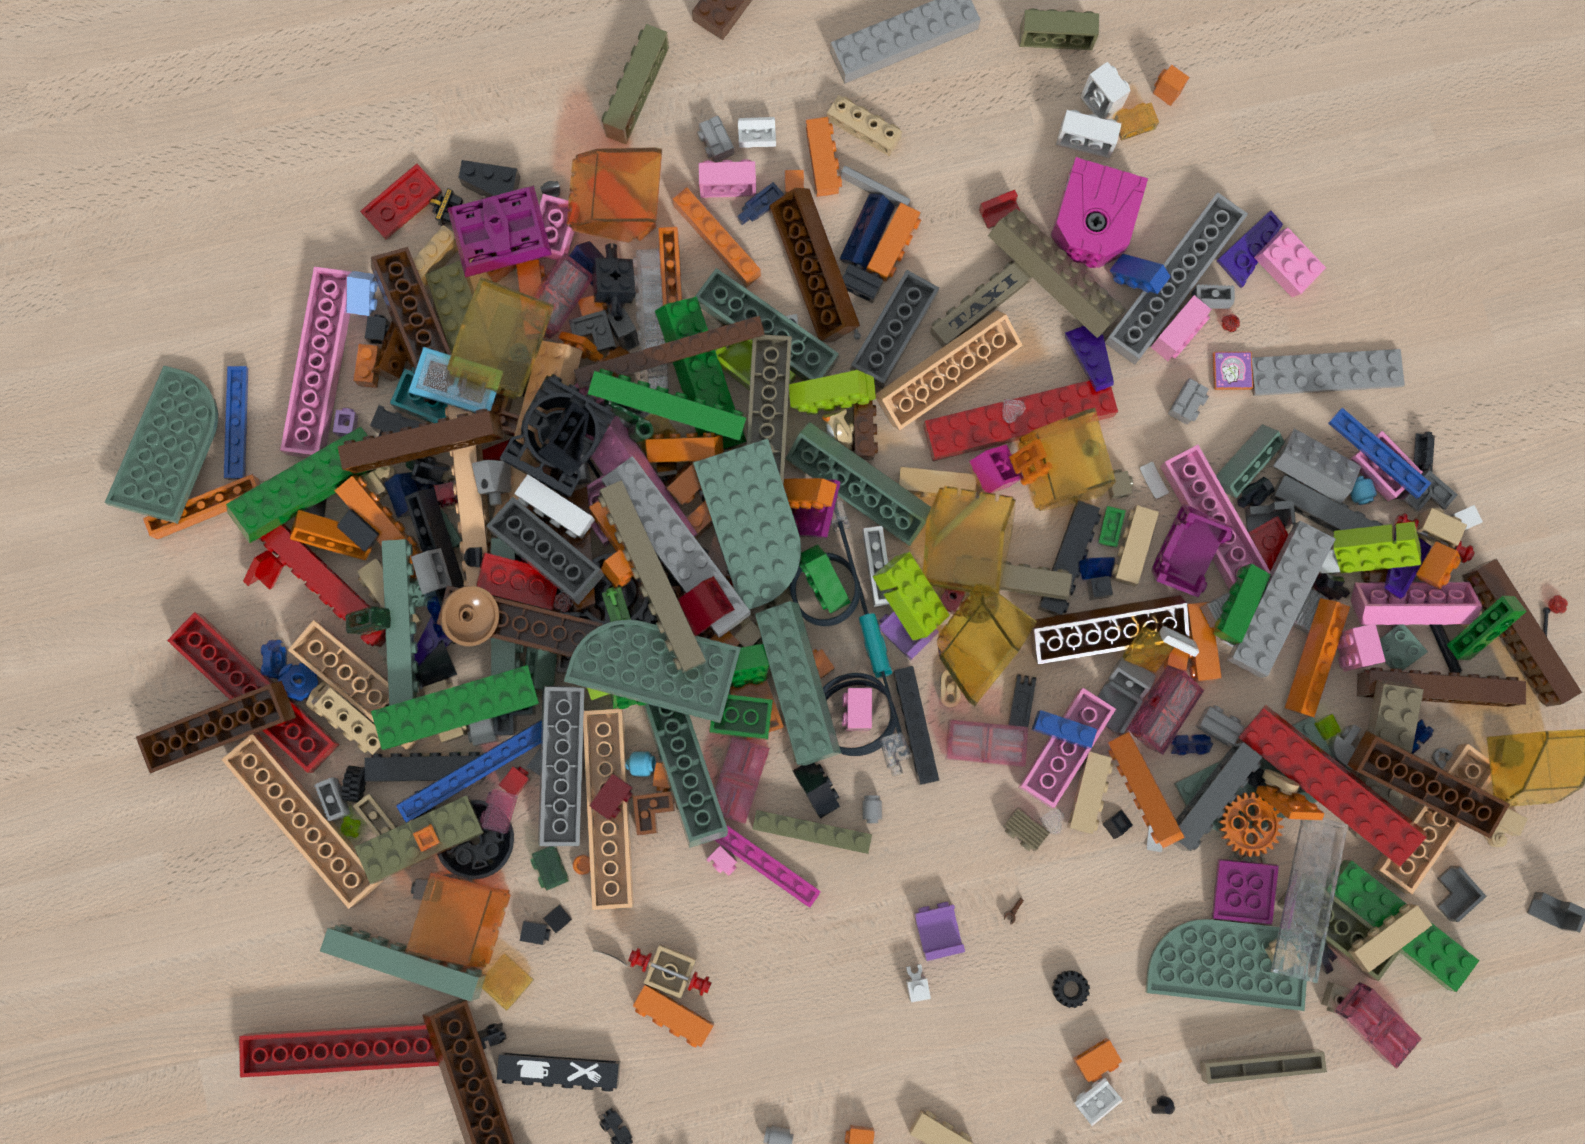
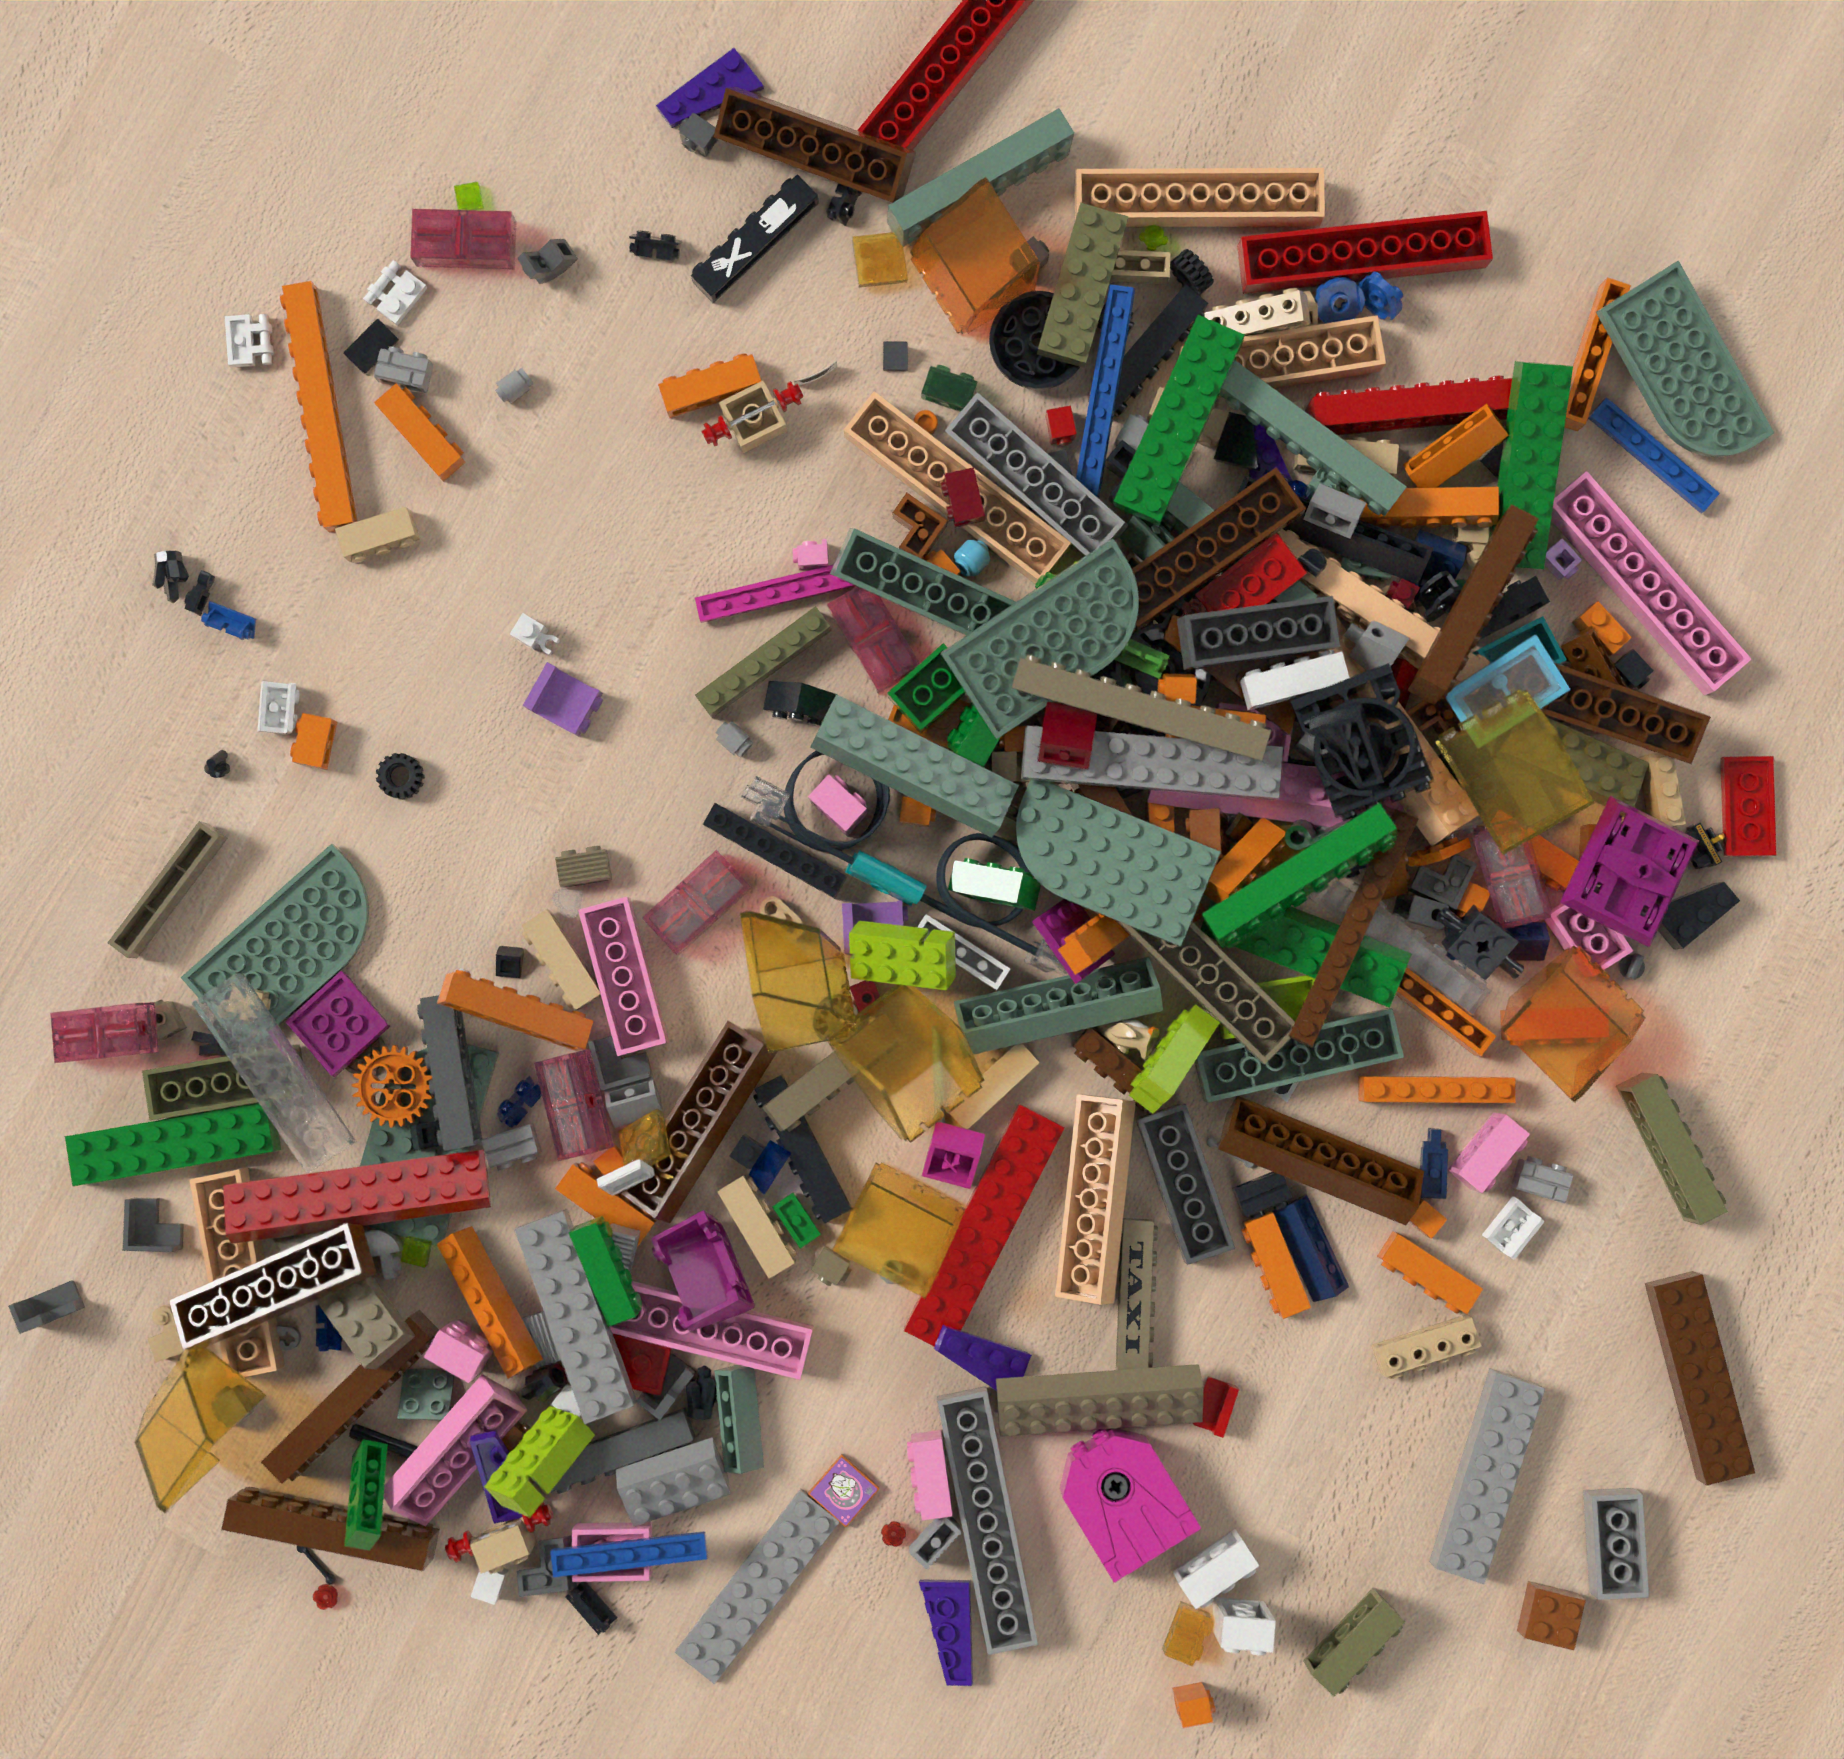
camera: 130 degrees right, 5 degrees up
reddish brown brick [136,681,296,773] -> none
red panel [243,550,284,590] -> none
light grey brick [314,777,351,821] -> none
black slope [337,509,379,551] -> none
clear green brick [345,606,391,635] -> none
light blue brick [347,271,378,316] -> none
orange tile [413,824,441,852] -> none
medium nougat dish [440,586,499,646] -> none
clear pink piece [480,789,519,834] -> none
black brick [519,920,551,945] -> none
light grey tile [841,166,910,207] -> none
clear tile [1002,399,1026,423] -> none
reddish brown hand [1004,898,1024,924] -> none
black hinge [1008,674,1036,729] -> none
orange plate [1009,439,1053,486] -> none
blue brick [1032,710,1097,749] -> none
blue brick [1109,253,1171,294] -> none
white sticker [1140,462,1169,499] -> none
light grey brick [1168,378,1209,425] -> none
bright pink brick [1254,227,1326,297] -> none
orange plate [1256,784,1324,820] -> none
tan plate [1262,769,1300,795] -> none
tan brick [1348,904,1432,972] -> none
medium azure head [1350,476,1377,505] -> none
orange brick [1416,541,1461,590] -> none

